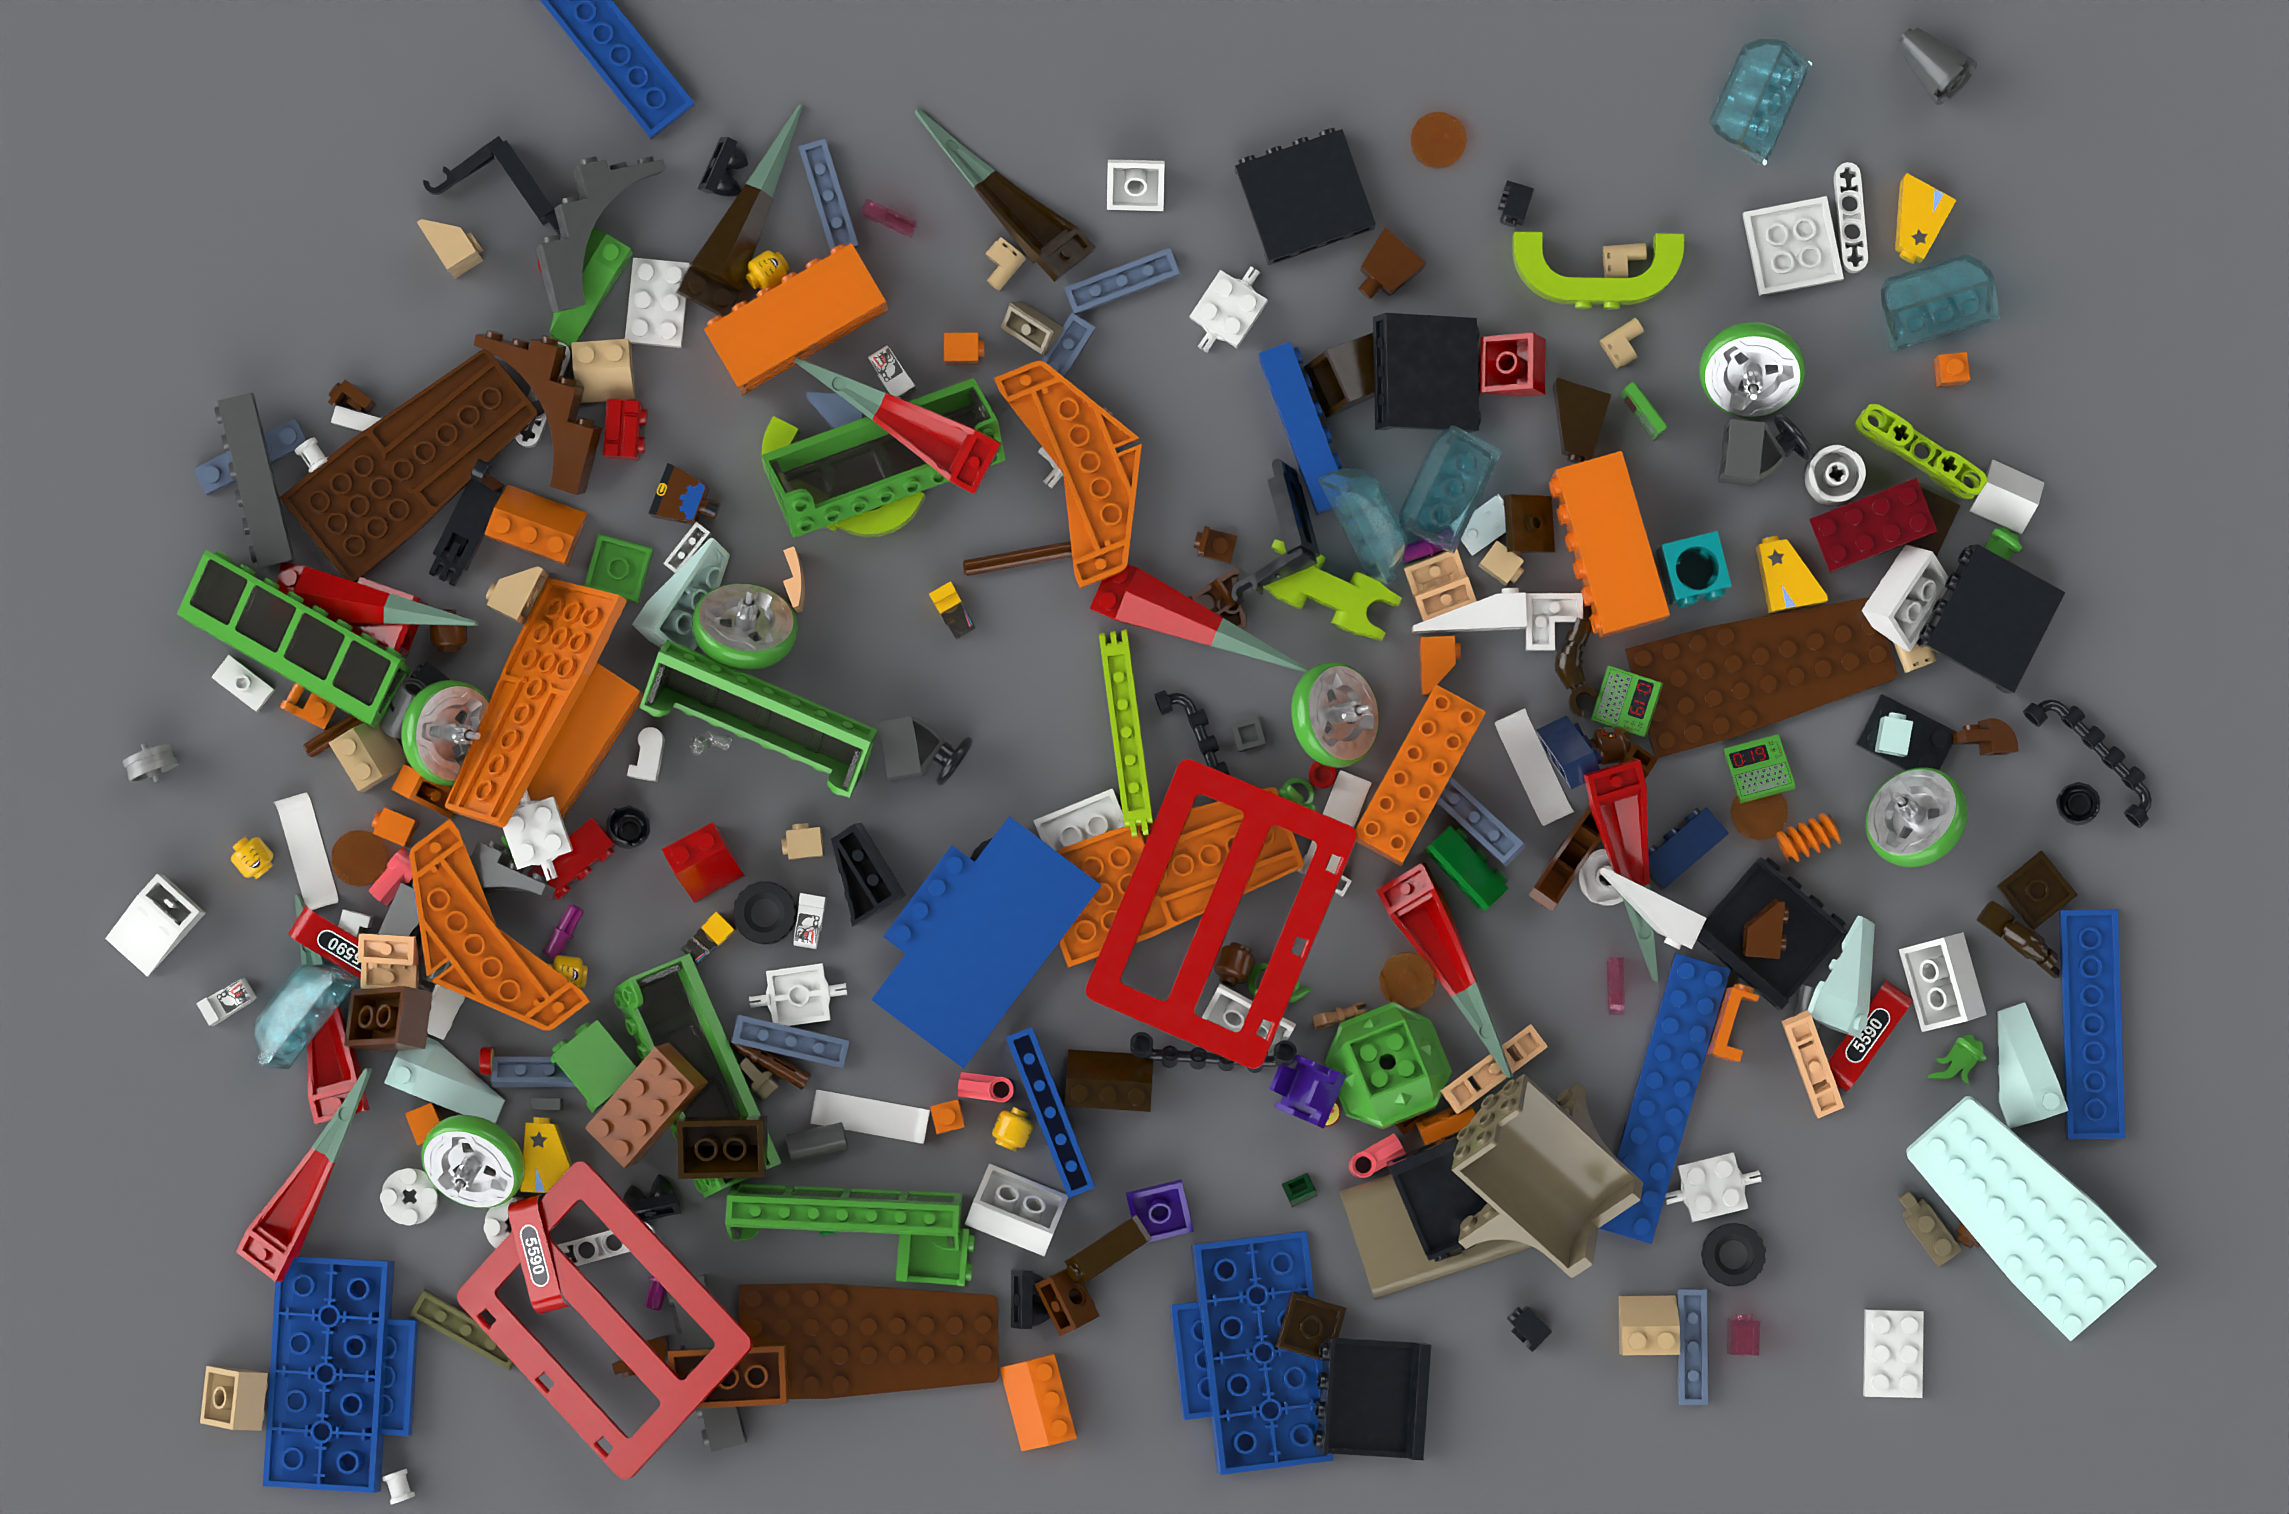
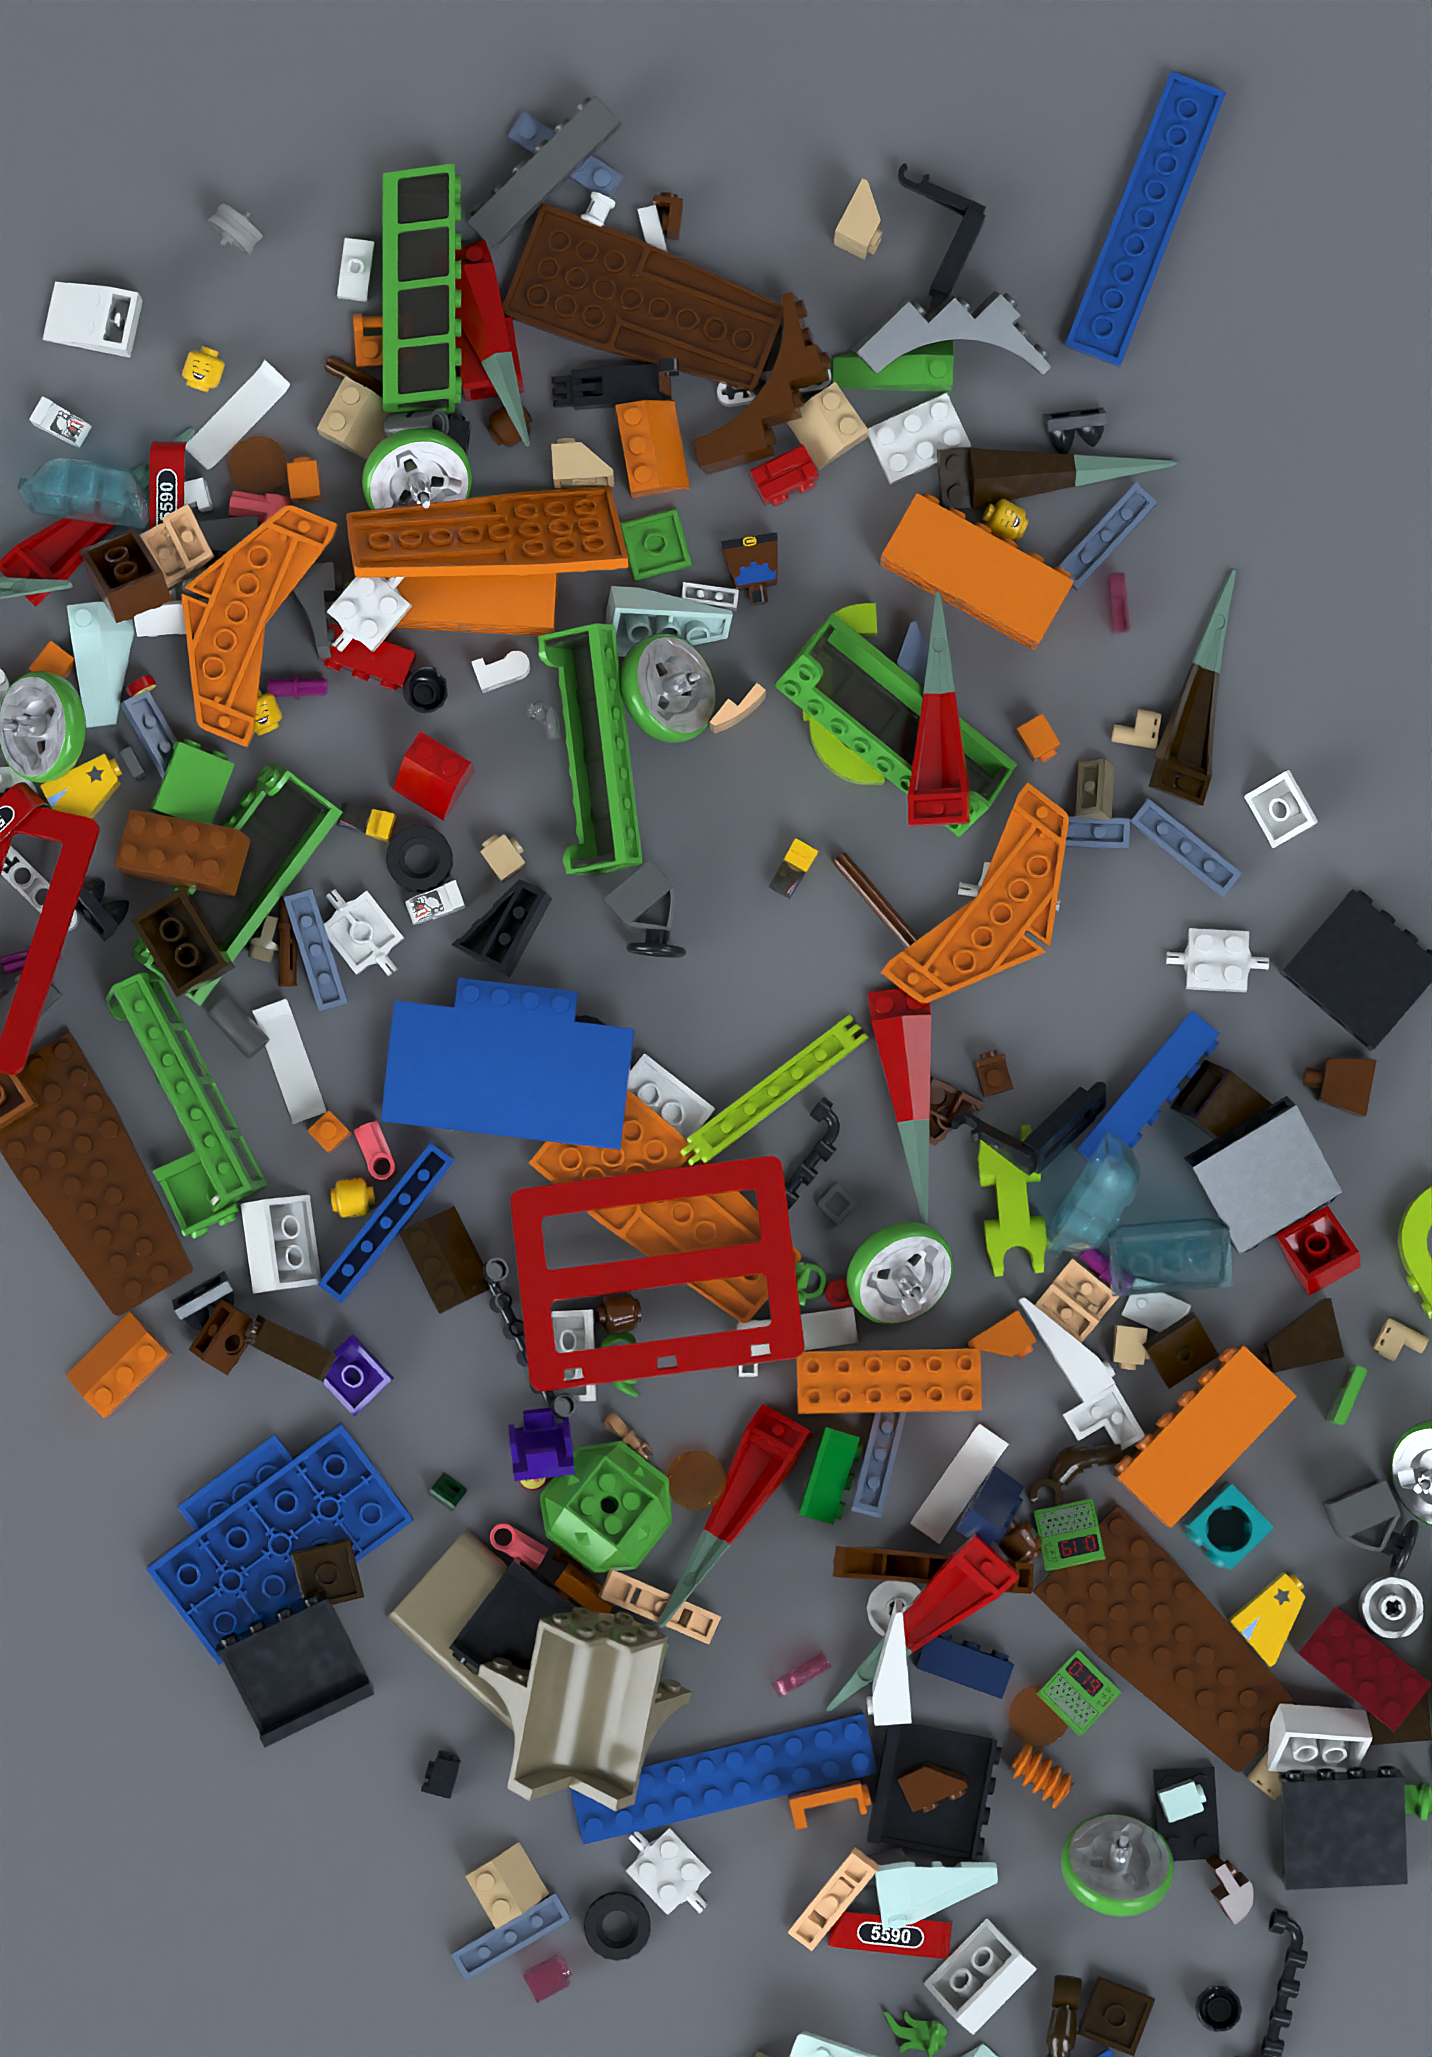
camera: 60 degrees right, 0 degrees up
orange slope [391,764,453,818] -> none
white leg [868,345,916,399] -> none

